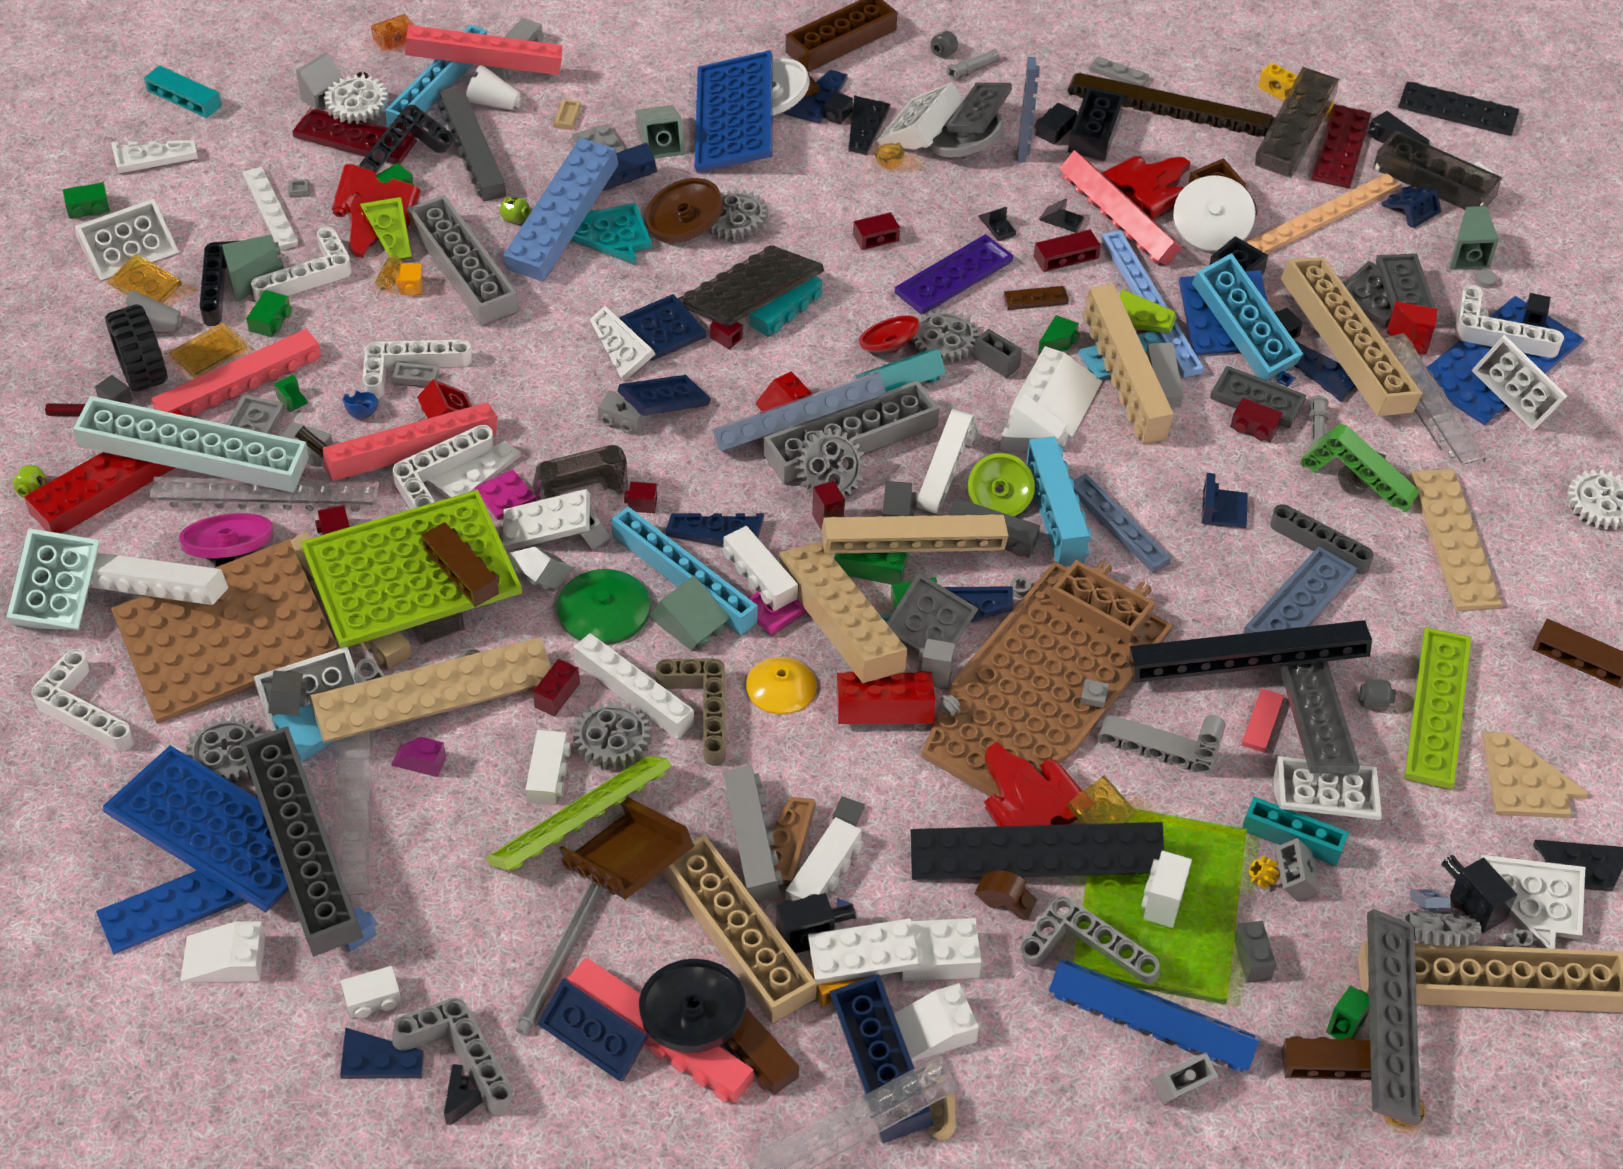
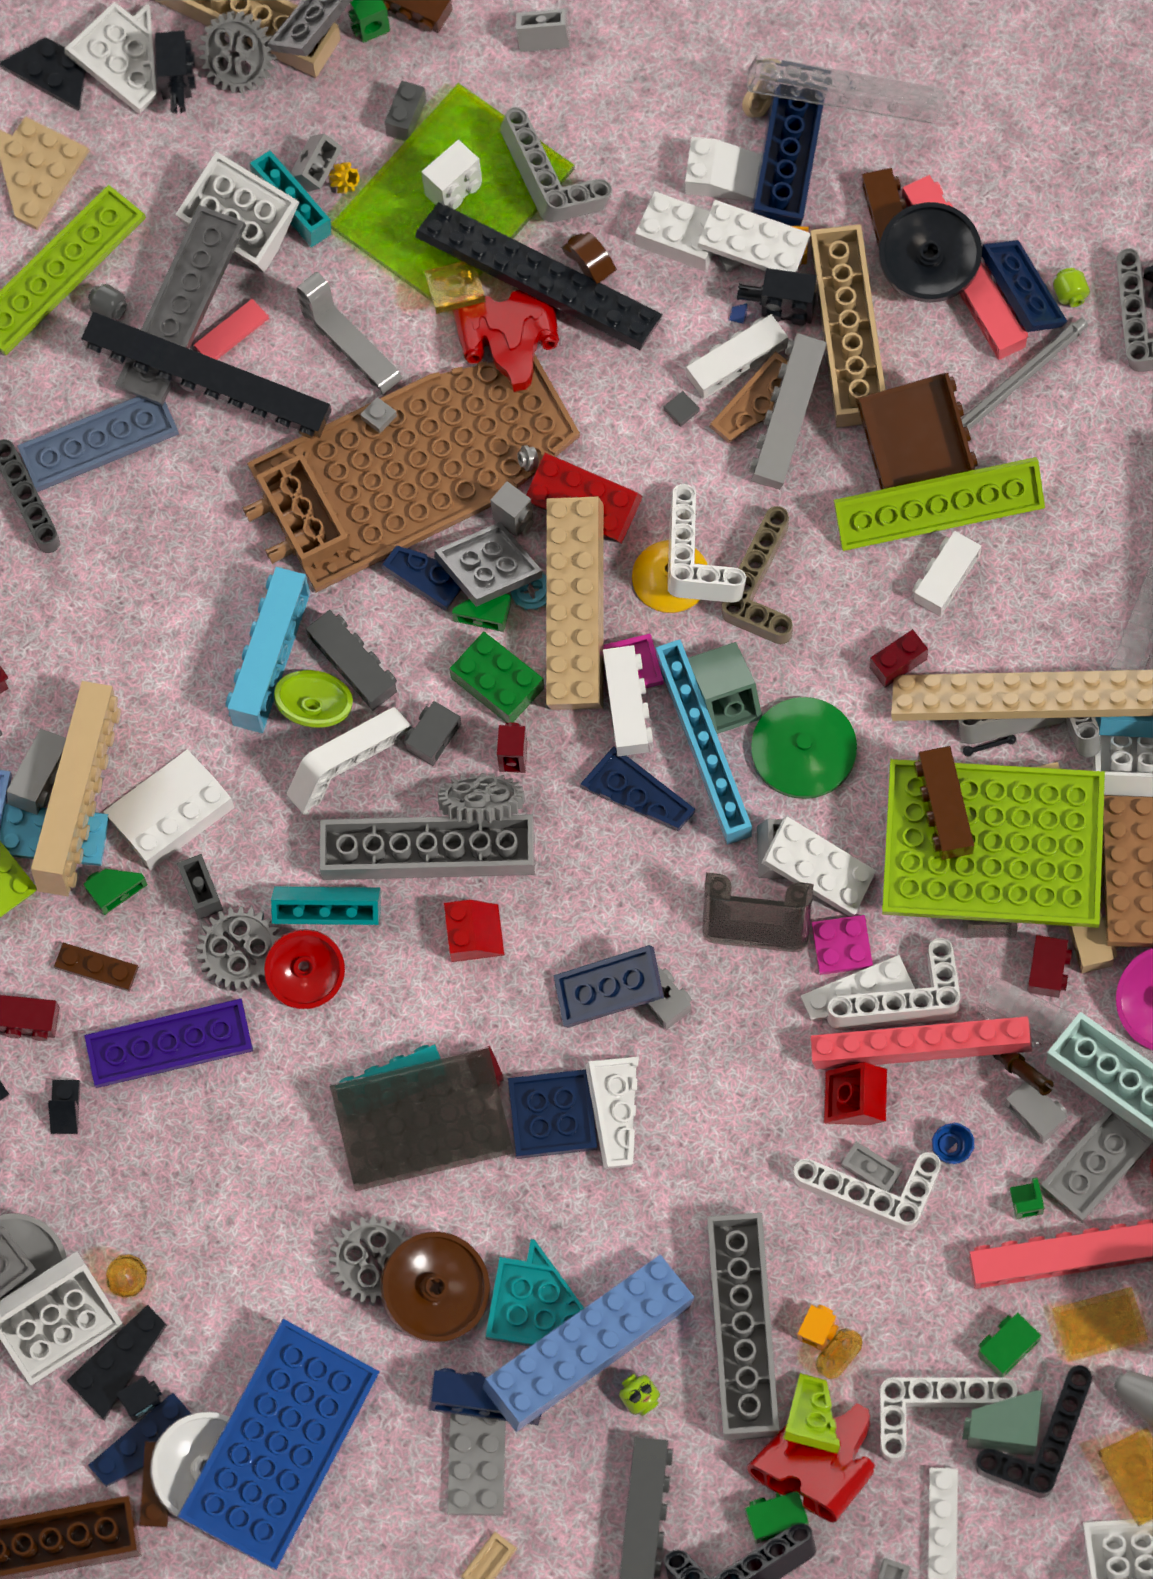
camera: 145 degrees left, 20 degrees up
magenta slope [391,737,446,777] -> none
light grey slope [507,547,573,590] -> none
white brick [573,633,694,740] -> none
light grey gear [573,701,652,769] -> none
dark red brick [624,481,658,514] -> none
sand green slope [635,105,685,159] -> none
sand blue brick [712,372,887,451] -> none
tan brick [821,514,1008,554] -> none
dark red brick [853,212,900,250] -> none
white slope [1000,392,1068,451] -> none
light grey bush [1010,576,1031,598] -> none
blue brick [1049,959,1261,1072] -> none
sand blue plate [1073,474,1171,573] -> none
dark blue bracket [1201,473,1248,528] -> none
sand blue plate [1410,889,1450,912] -> none
light grey gear [1504,928,1537,948] -> none
none -> white beam [668,484,746,602]
none -> lime head [1053,268,1090,307]

